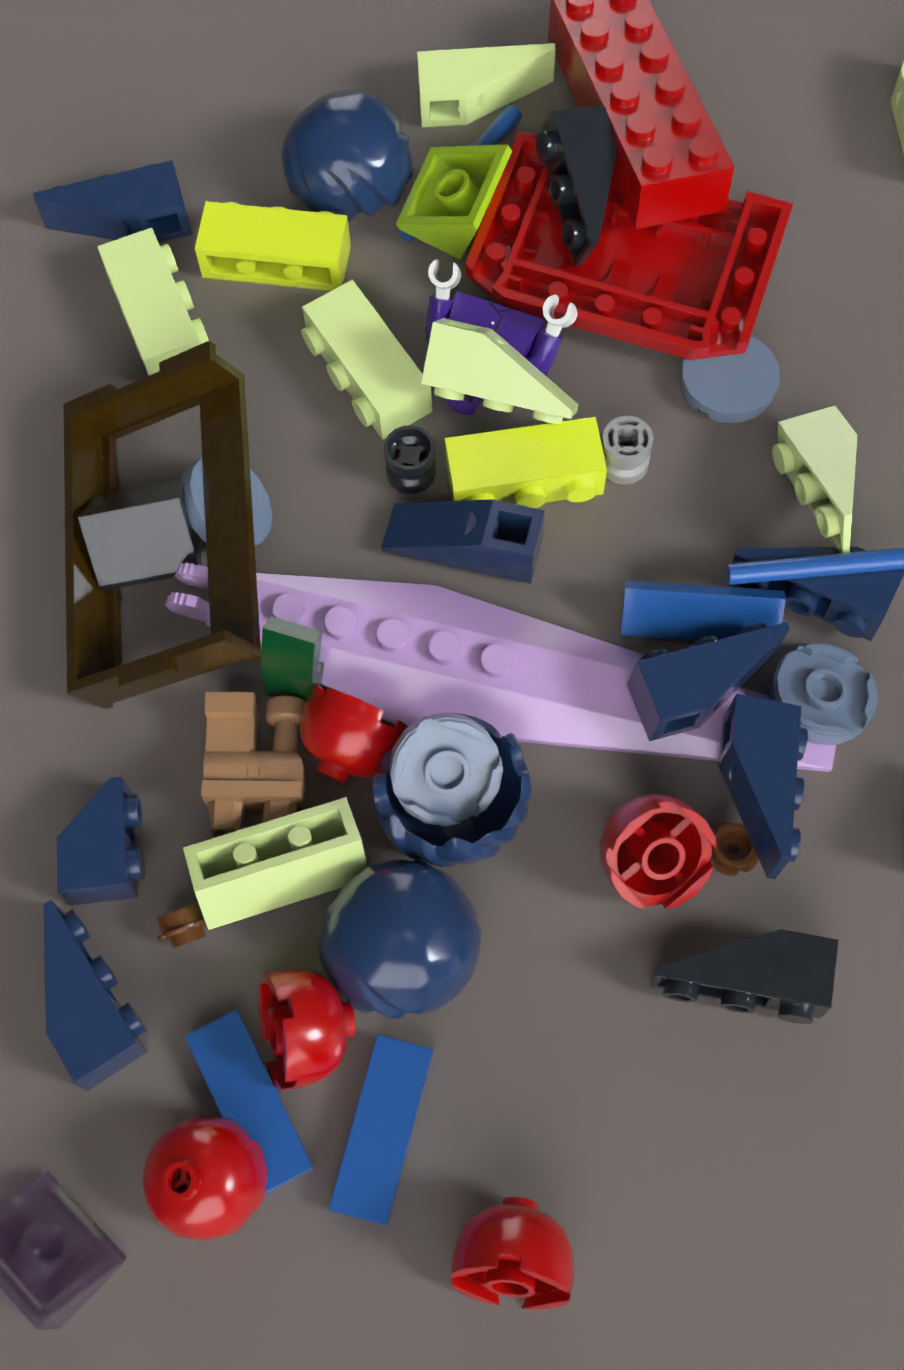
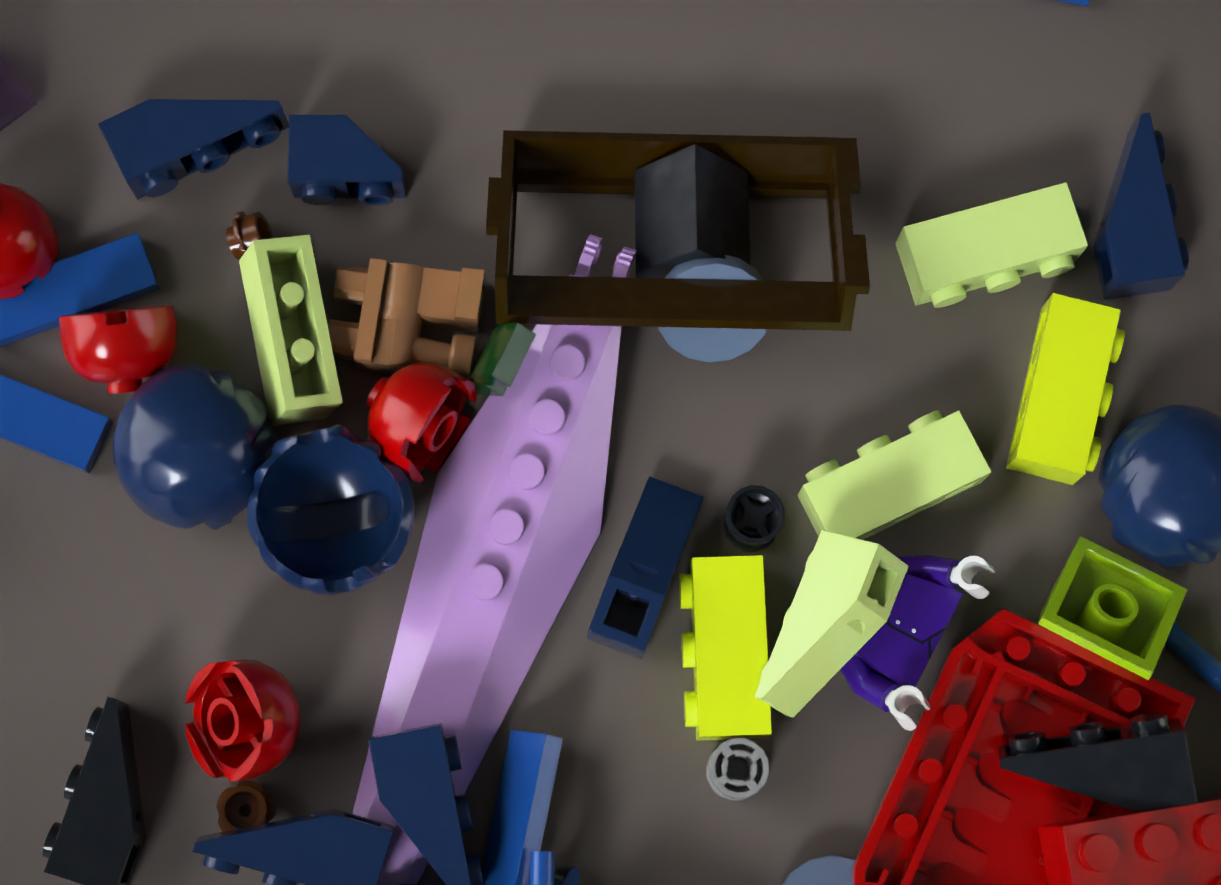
camera: 90 degrees right, 10 degrees up
tile [388,712,503,827] -> none

